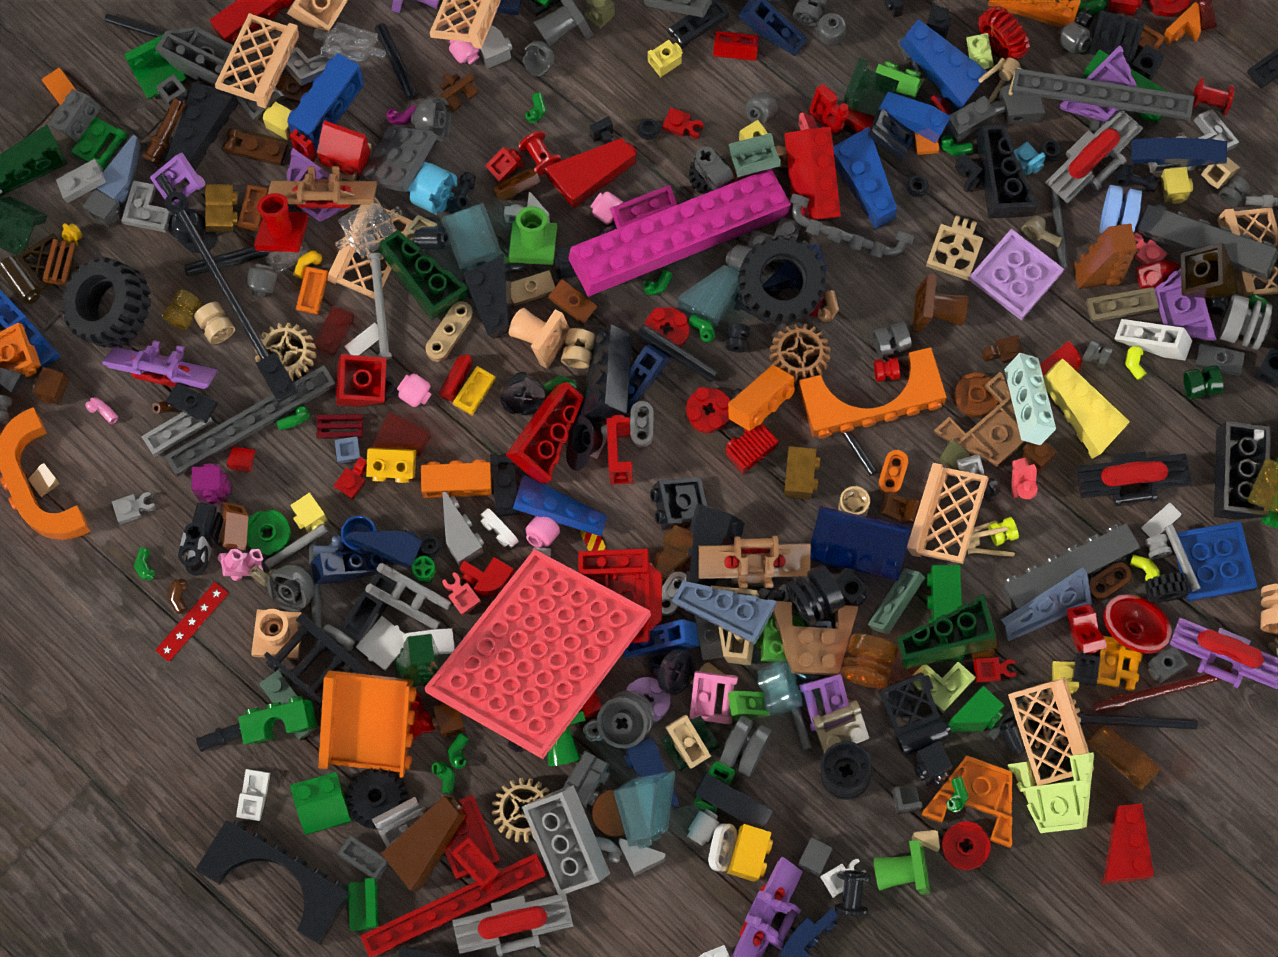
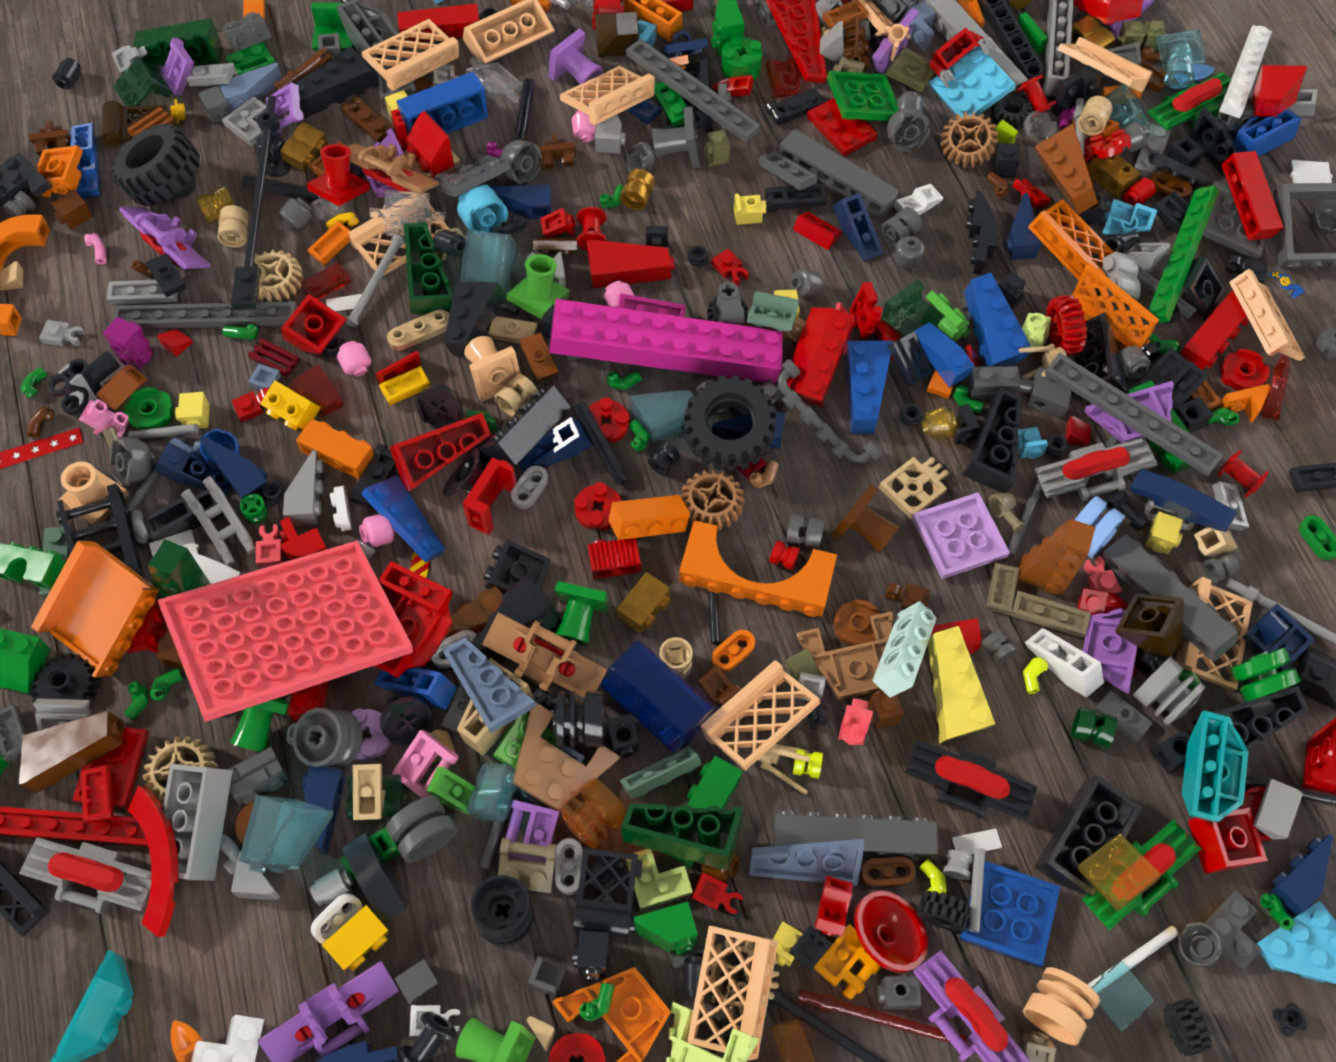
camera: 25 degrees right, 10 degrees down
none -> red tile [127,786,178,937]
none -> medium lavender plate [160,38,194,96]
none -> dark blue slope [490,184,552,220]
none -> green plant [555,581,610,646]
none -> light grey plate [555,838,583,895]
none -> pearl gold wheel [620,169,655,210]
none -> clear yellow head [921,407,957,440]
none -> dark tan plate [986,562,1020,615]
none -> red slope [1065,416,1091,447]
none -> black wedge [1071,312,1127,400]
none -> green arm [1206,408,1240,426]

